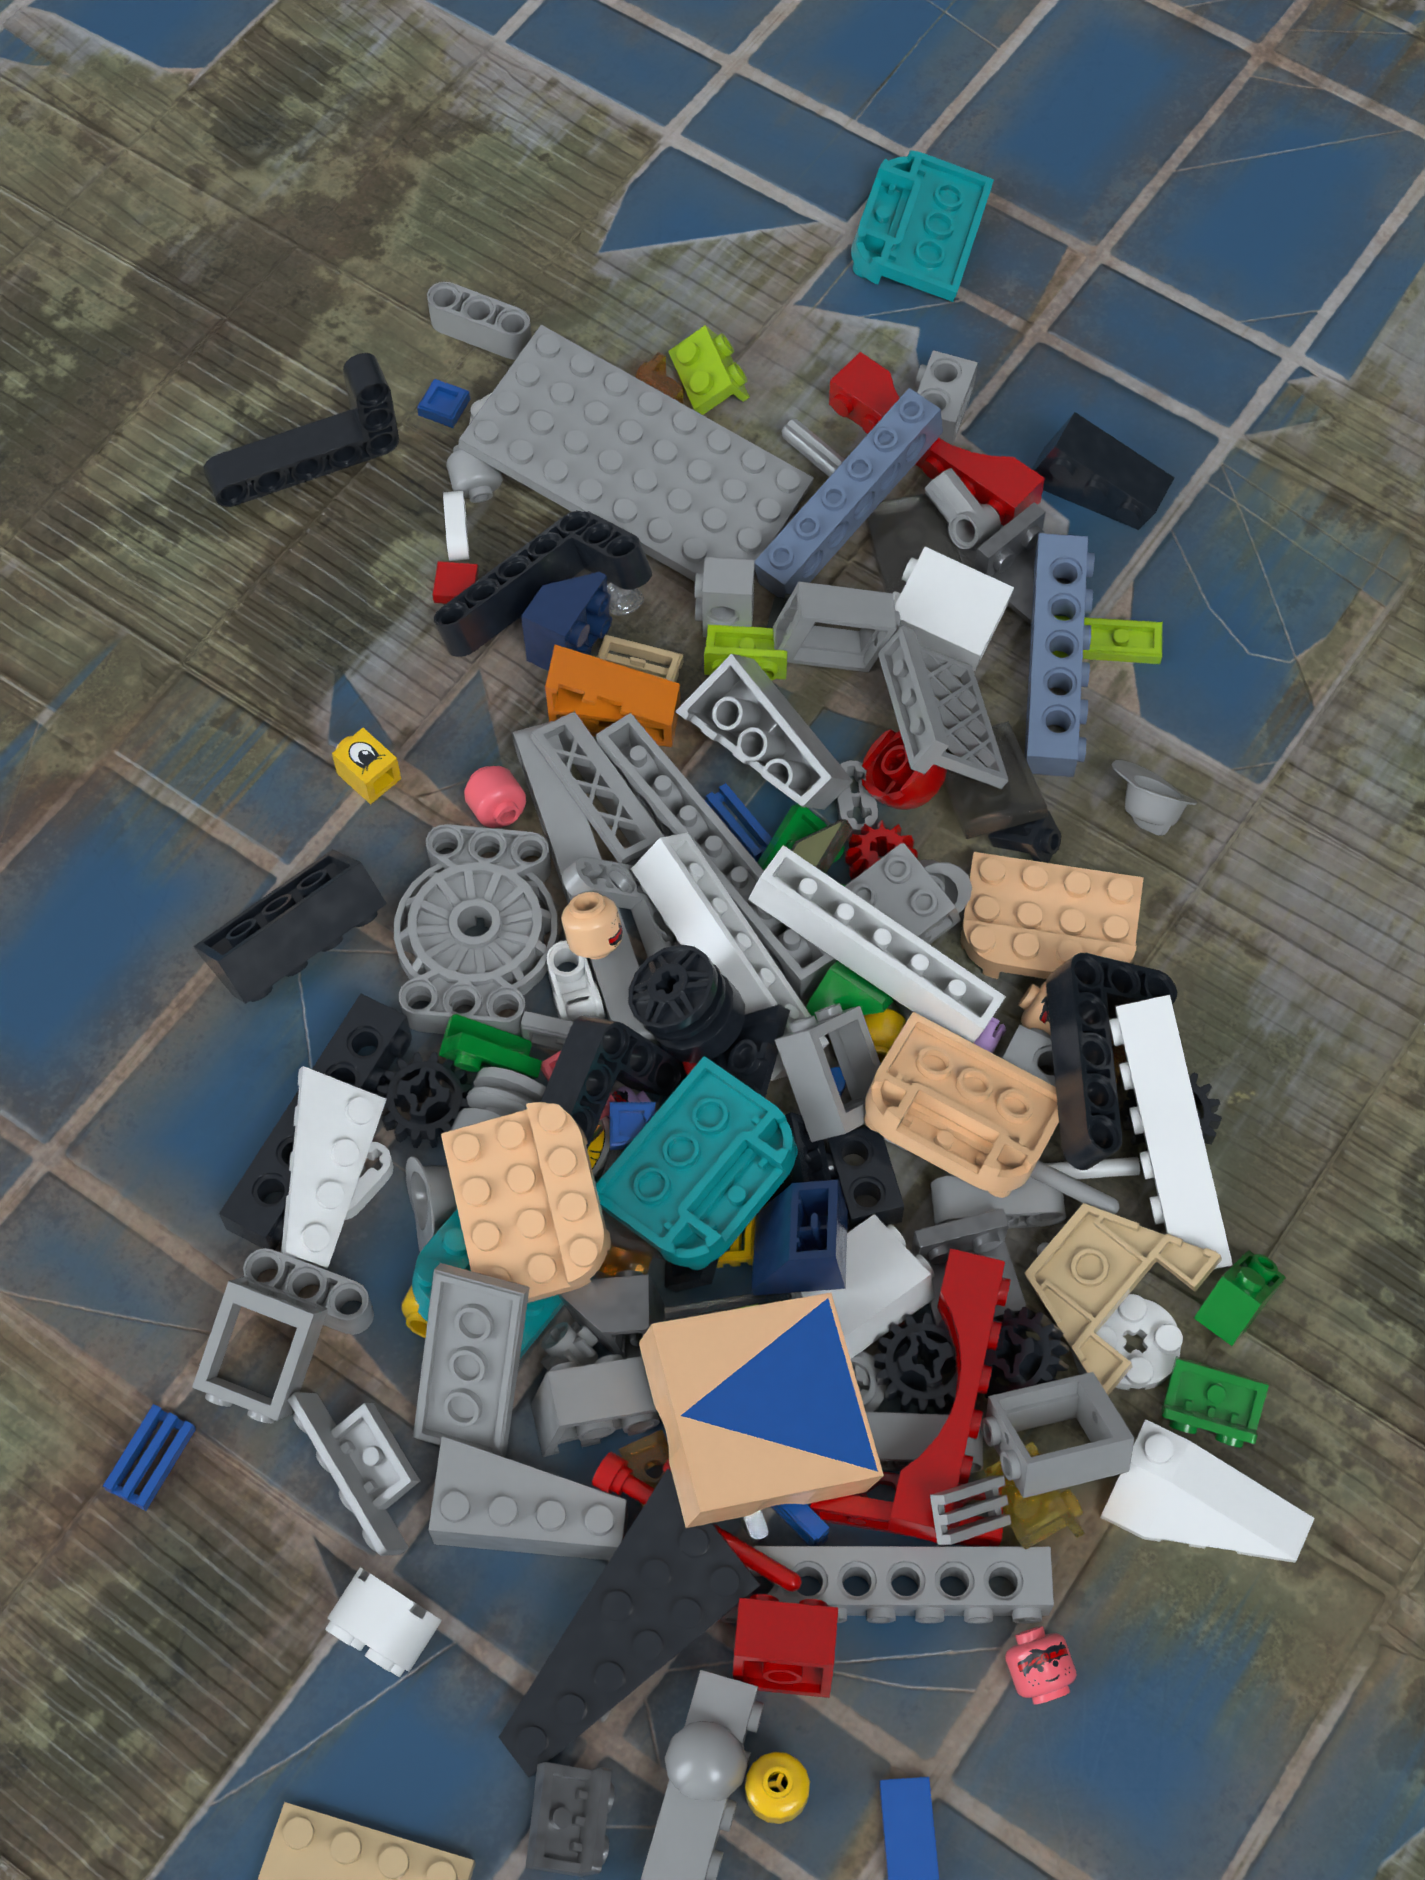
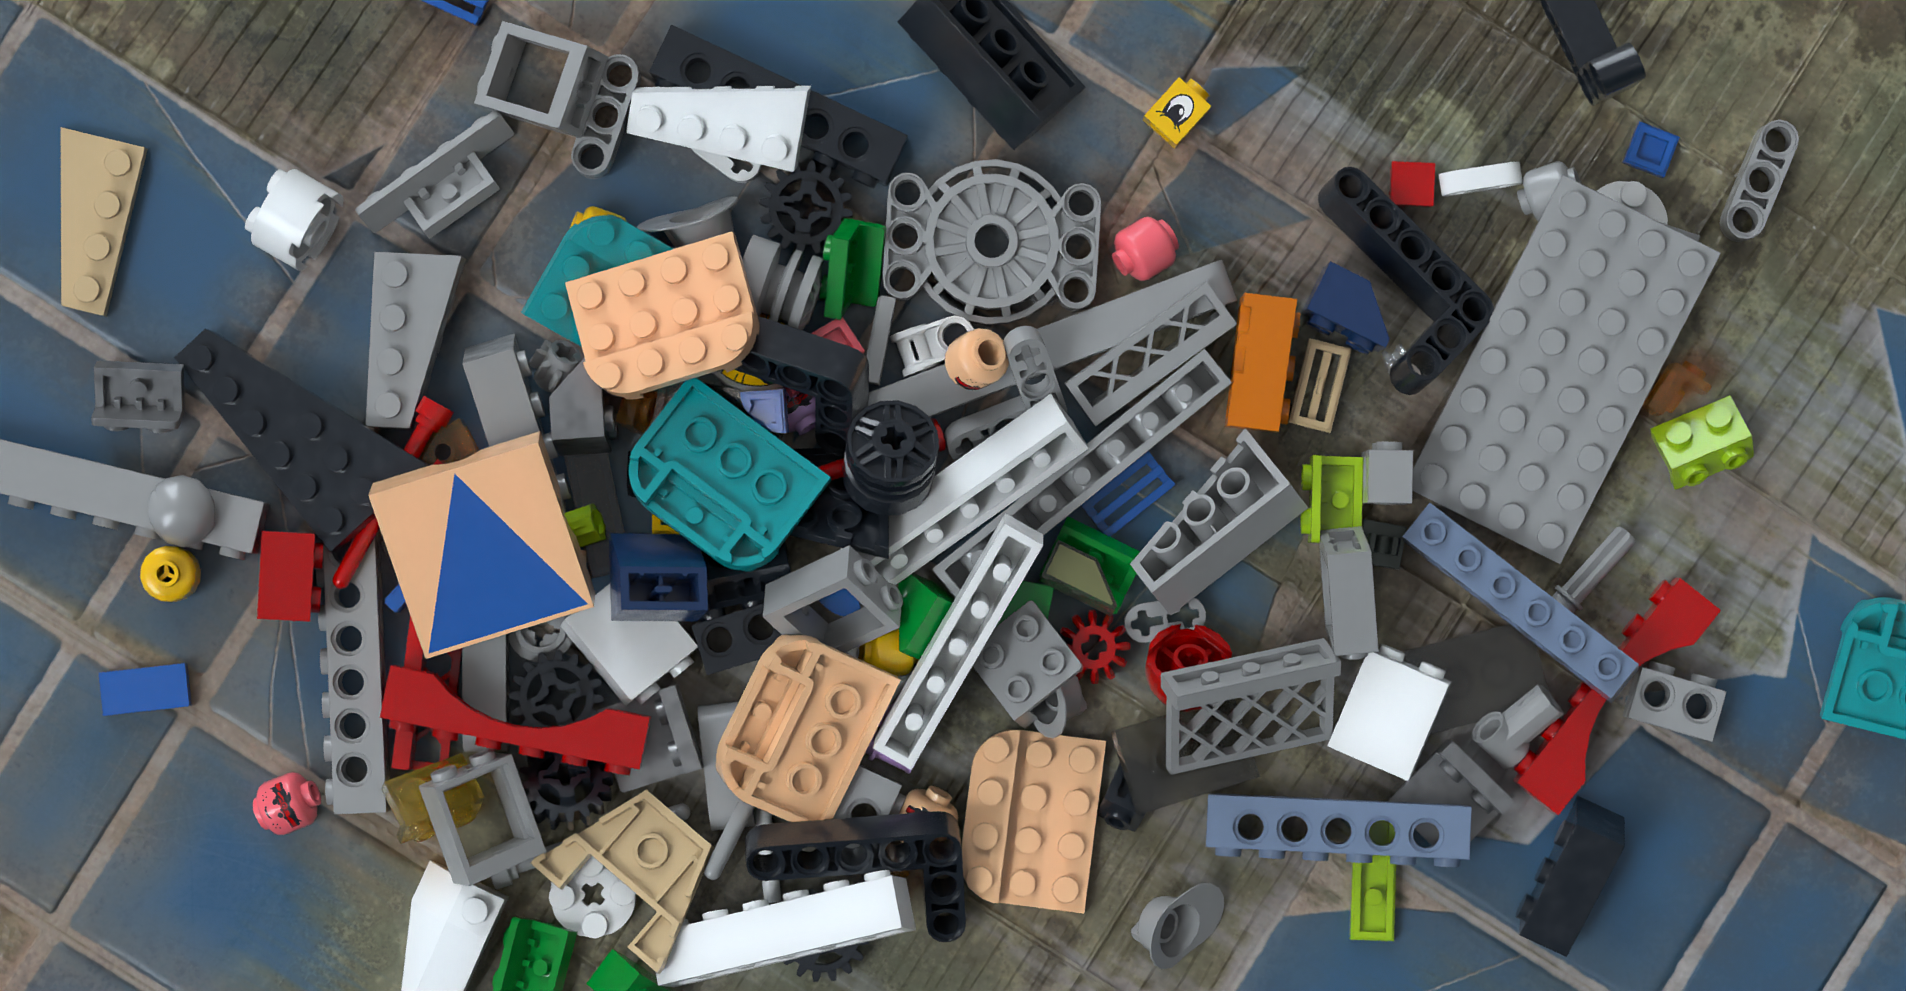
camera: 85 degrees right, 25 degrees up
light grey tile [413,1263,530,1457] -> none
light grey tile [930,1476,1011,1545] -> none

